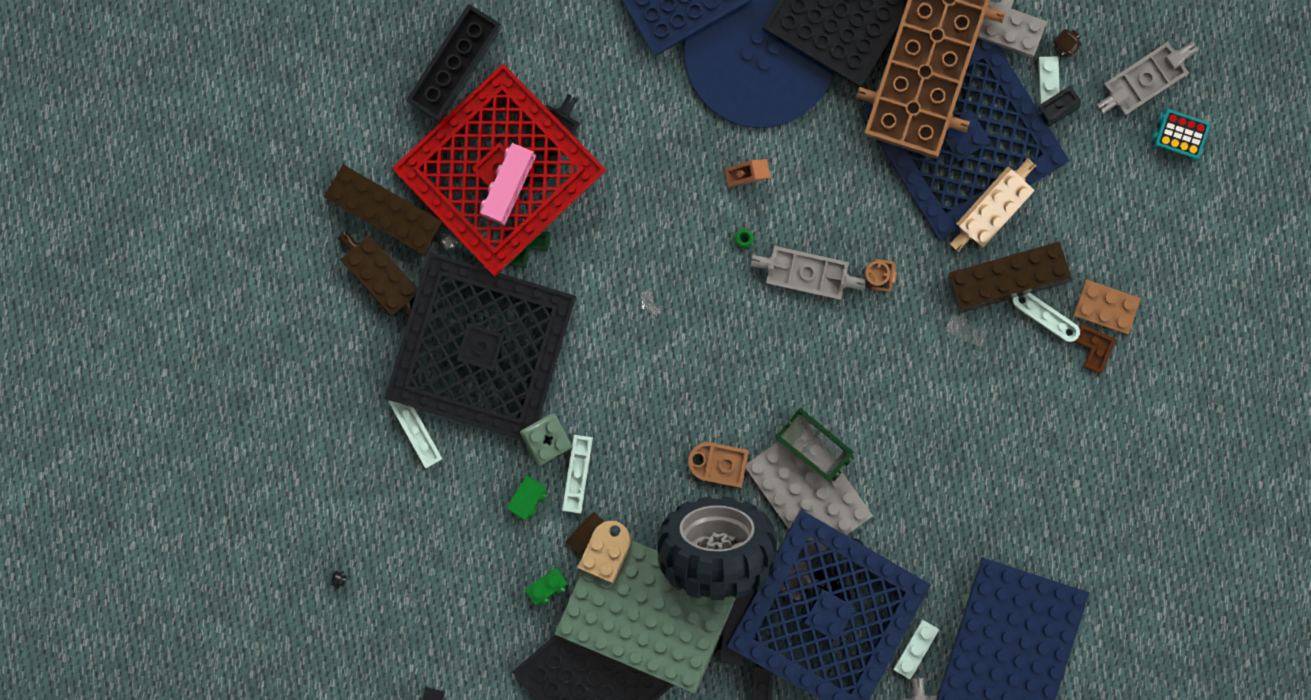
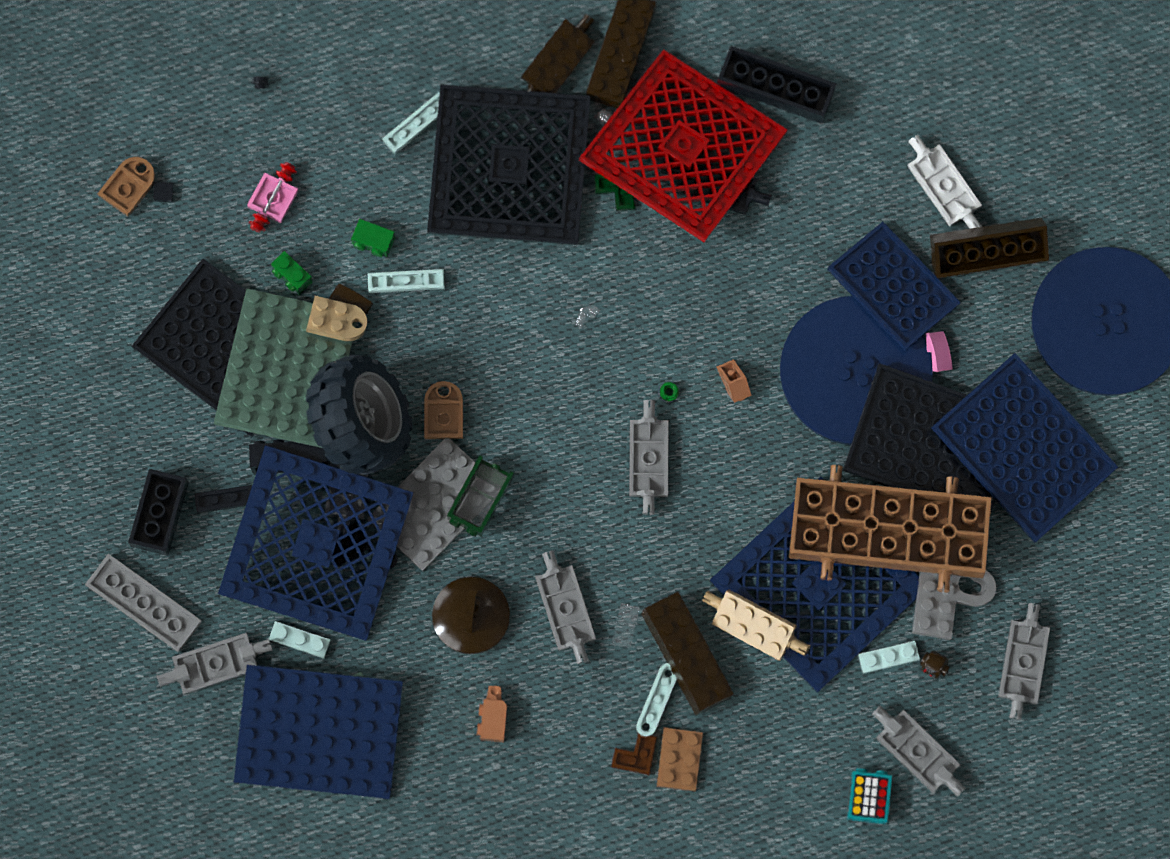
camera: 75 degrees right, 10 degrees down
bright pink brick [480,143,536,226] -> none
sand green brick [520,414,572,466] -> none
medium nougat piece [863,259,897,292] -> none
black panel [1038,86,1081,127] -> none
none -> bright pink plate [247,162,299,233]
none -> dark brown bracket [432,577,510,654]
none -> nougat hinge [477,686,507,742]
none -> light grey plate [535,550,596,664]

